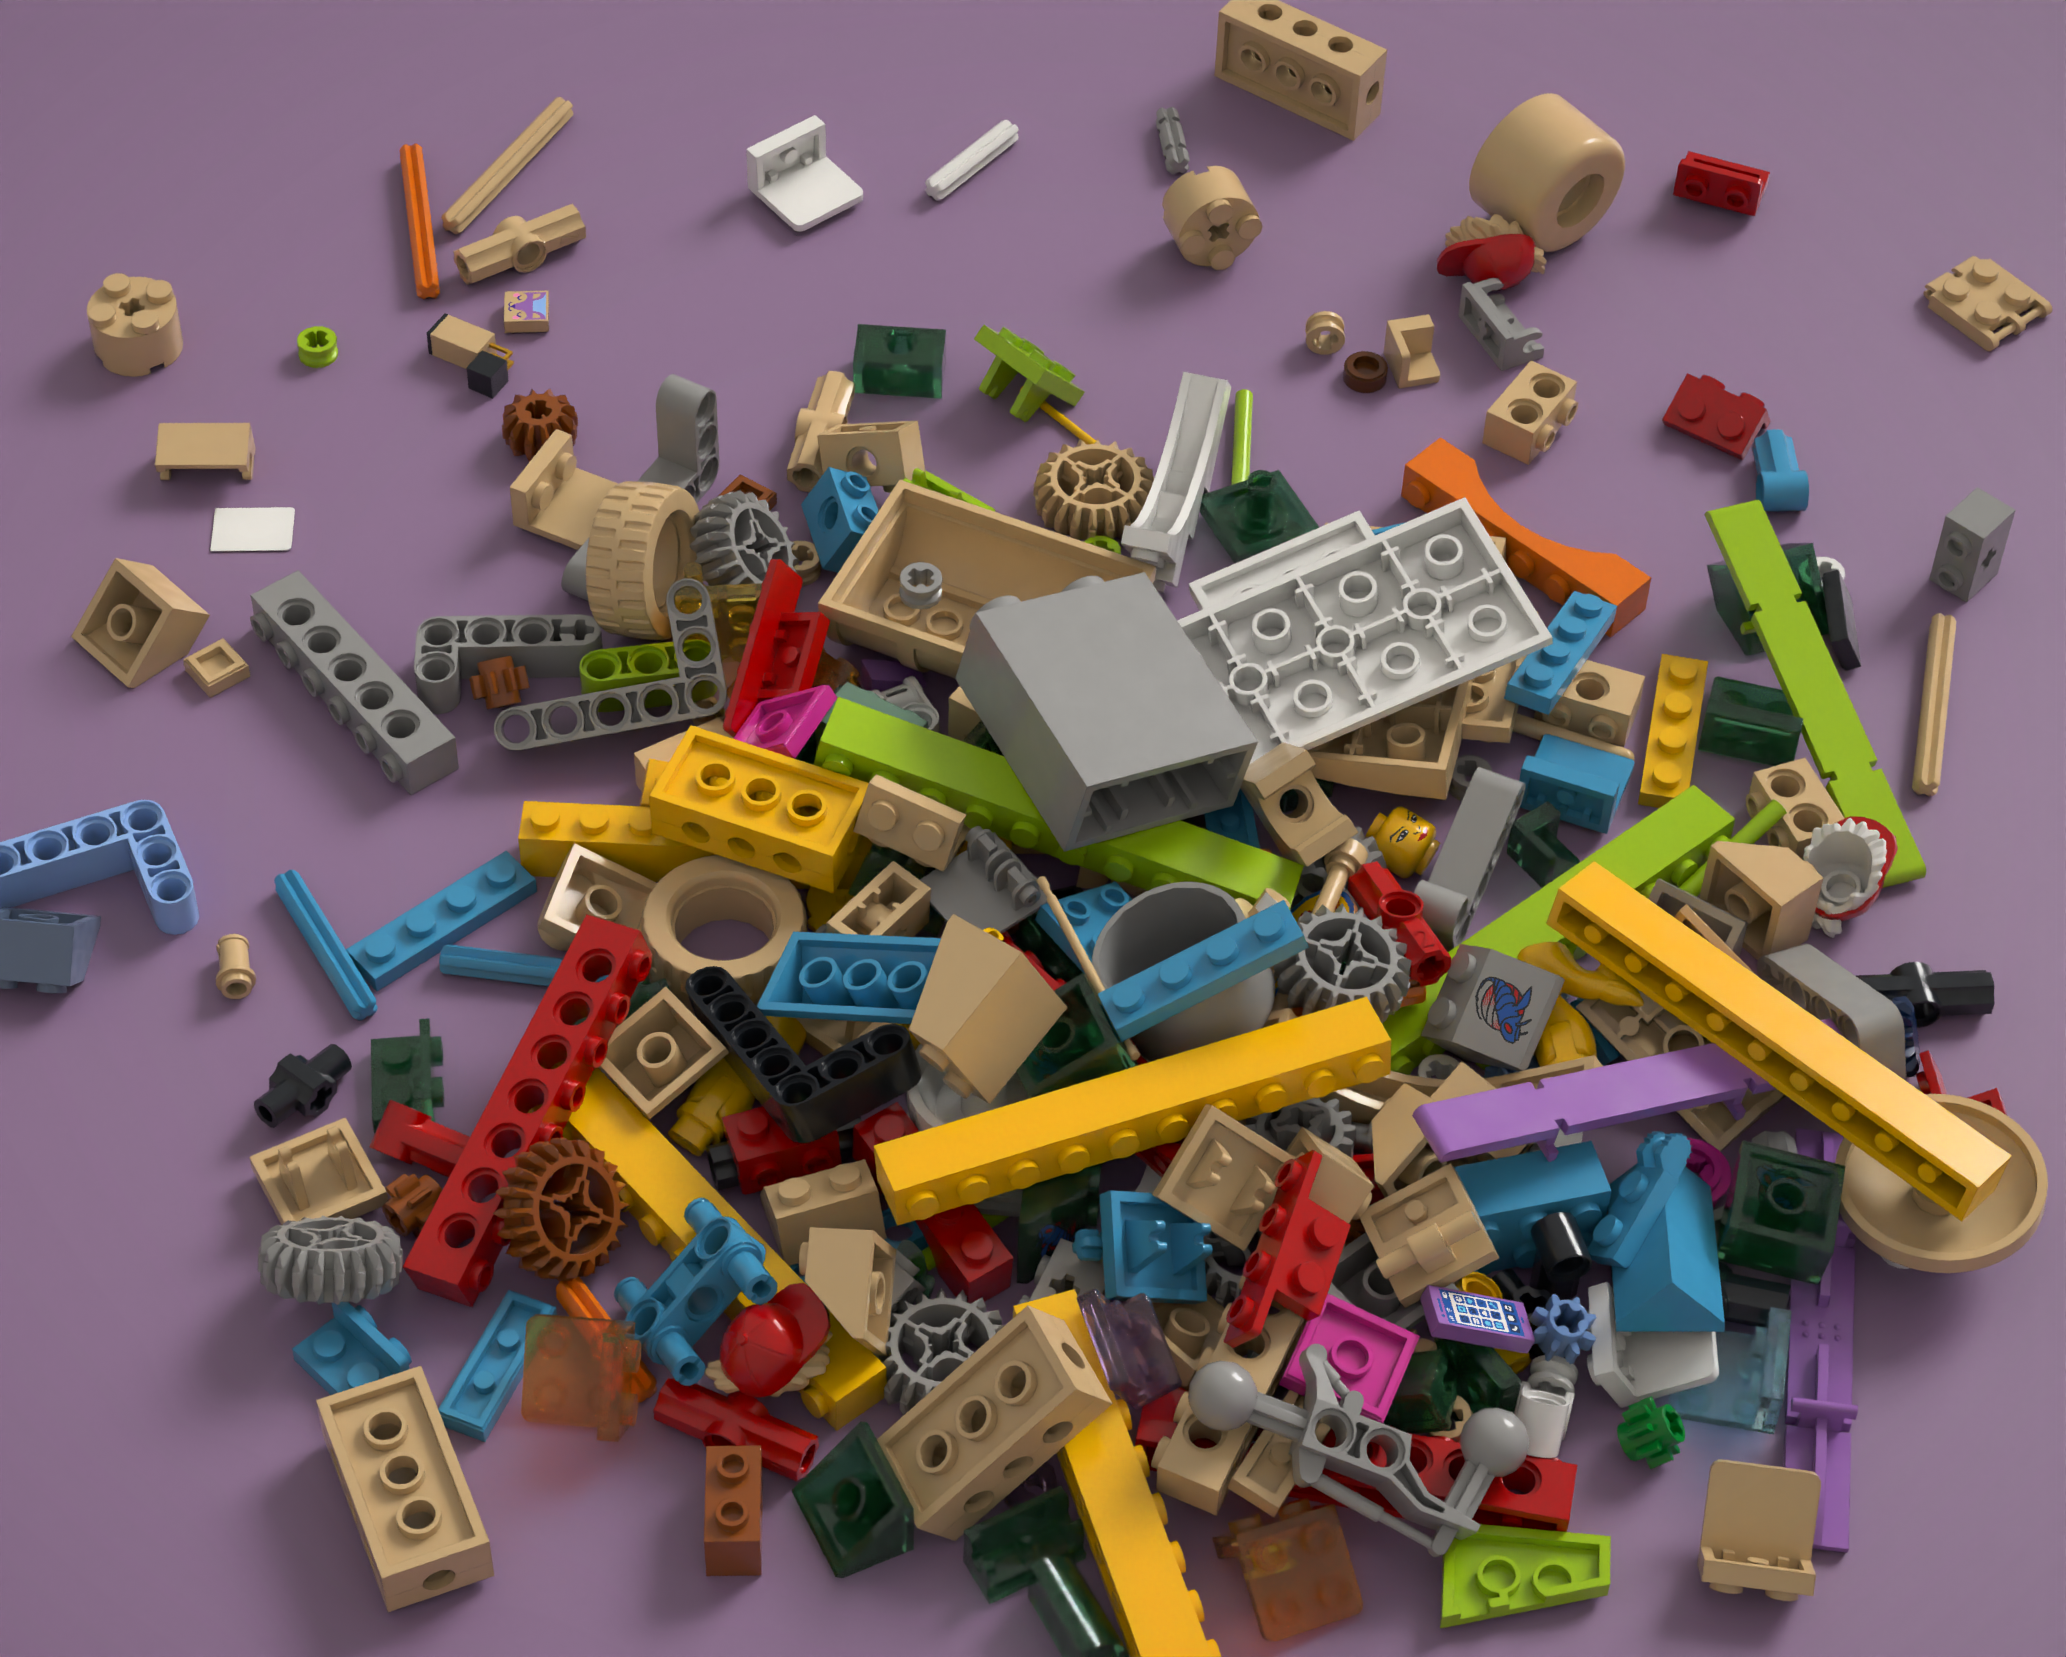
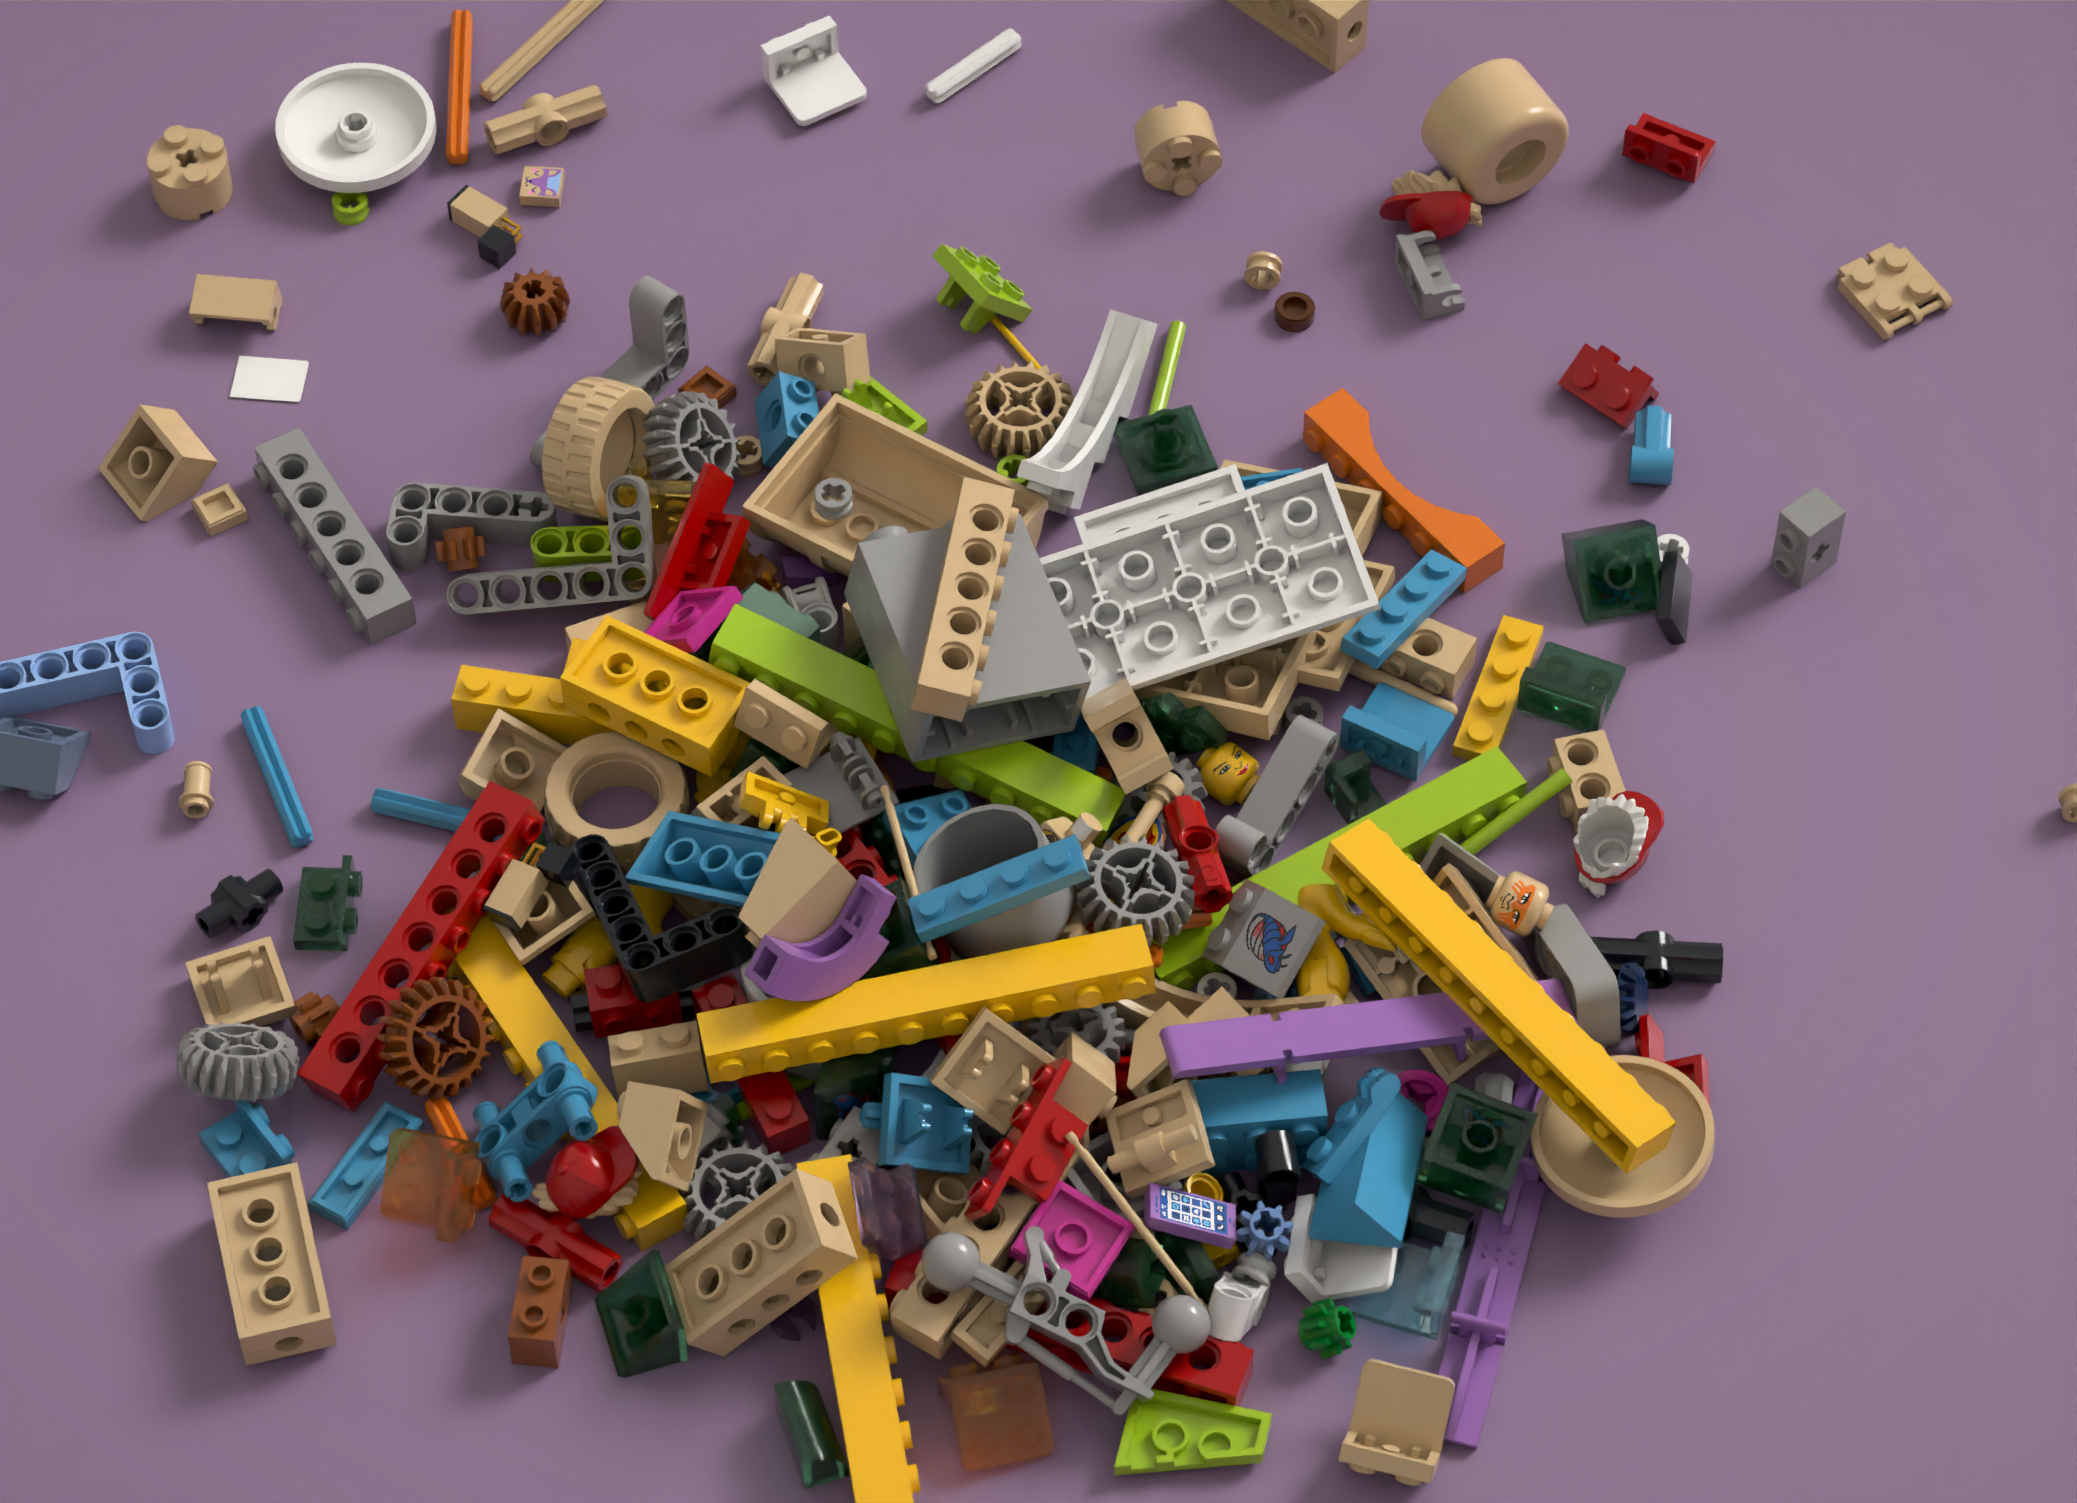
camera: 10 degrees right, 5 degrees up
dark azure plate [346,851,537,991] -> none
red piece [369,1100,470,1177] -> none
tan bracket [510,429,618,550] -> none
clear green brick [853,324,946,399] -> none
clear green hinge [963,1485,1086,1604] -> none
light grey axle [1156,107,1190,175] -> none
tan panel [1383,314,1440,389] -> none
tan brick [1482,360,1578,465] -> none
tan slope [1699,841,1824,960] -> none
lime piece [1704,500,1926,888] -> none
tan axle [1912,613,1957,797] -> none
none -> white dish [275,63,436,193]
none -> piece [482,842,582,932]
none -> yellow hinge [739,771,829,835]
none -> medium lavender arch [744,874,897,1001]
none -> tan brick [910,477,1019,722]
none -> tan piece [1065,1131,1208,1309]
none -> clear green hinge [1139,693,1229,756]
none -> tan head [1484,871,1554,937]

